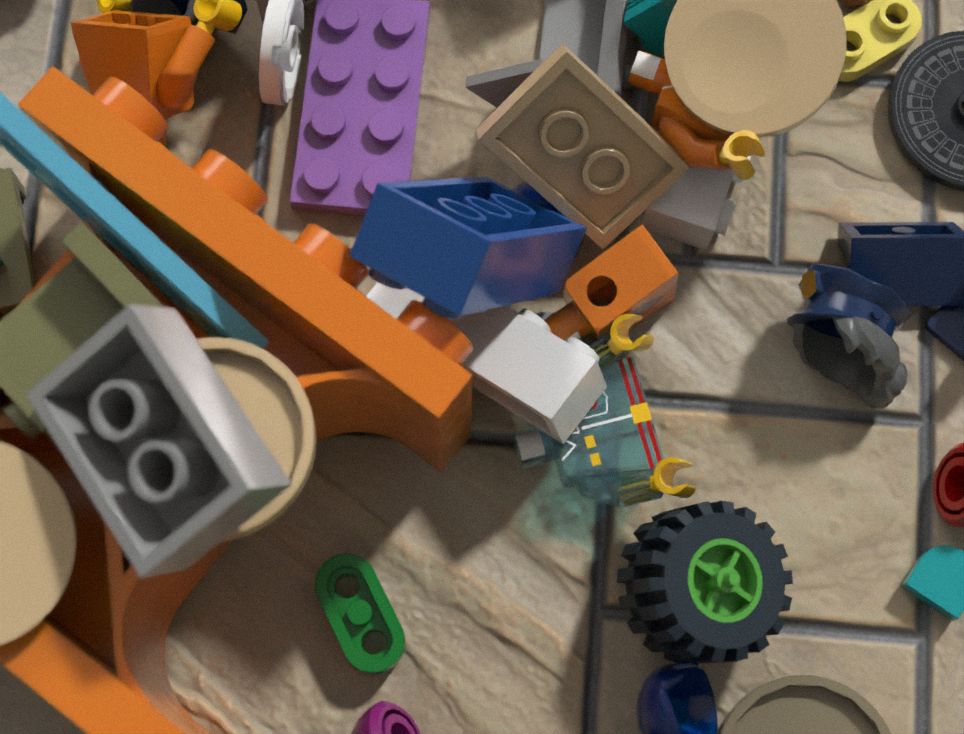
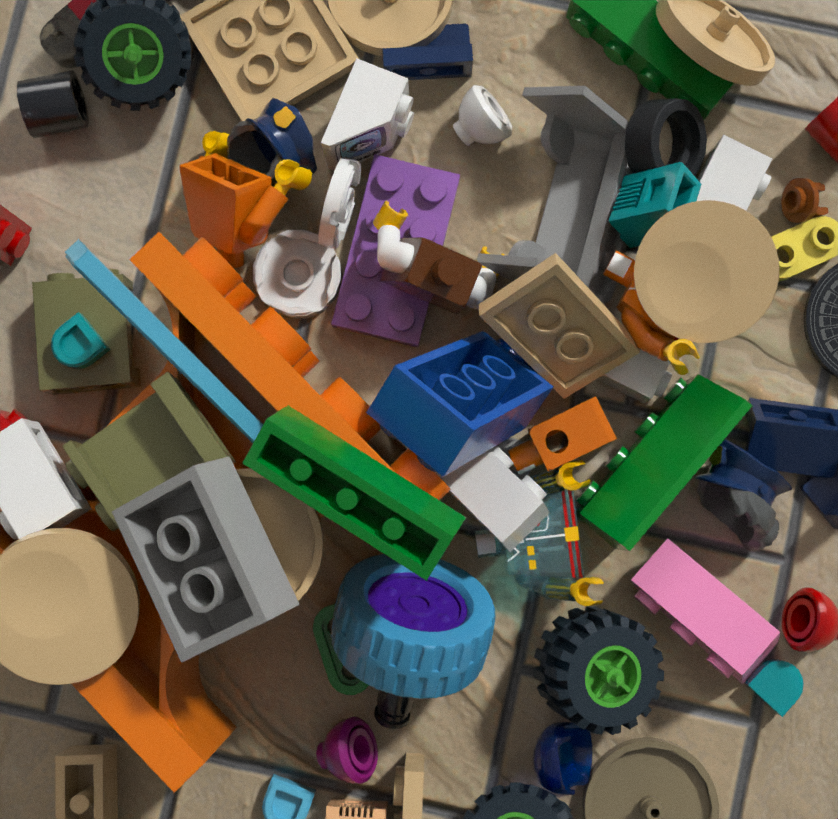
camera: 15 degrees right, 10 degrees up
none -> green brick [242,405,466,581]
none -> white tile [253,230,342,319]
none -> dark azure wheel [331,554,496,730]
none -> reddish brown torso [372,200,505,315]
none -> green slope [574,374,753,551]
none -> bright pink wedge [631,538,780,684]

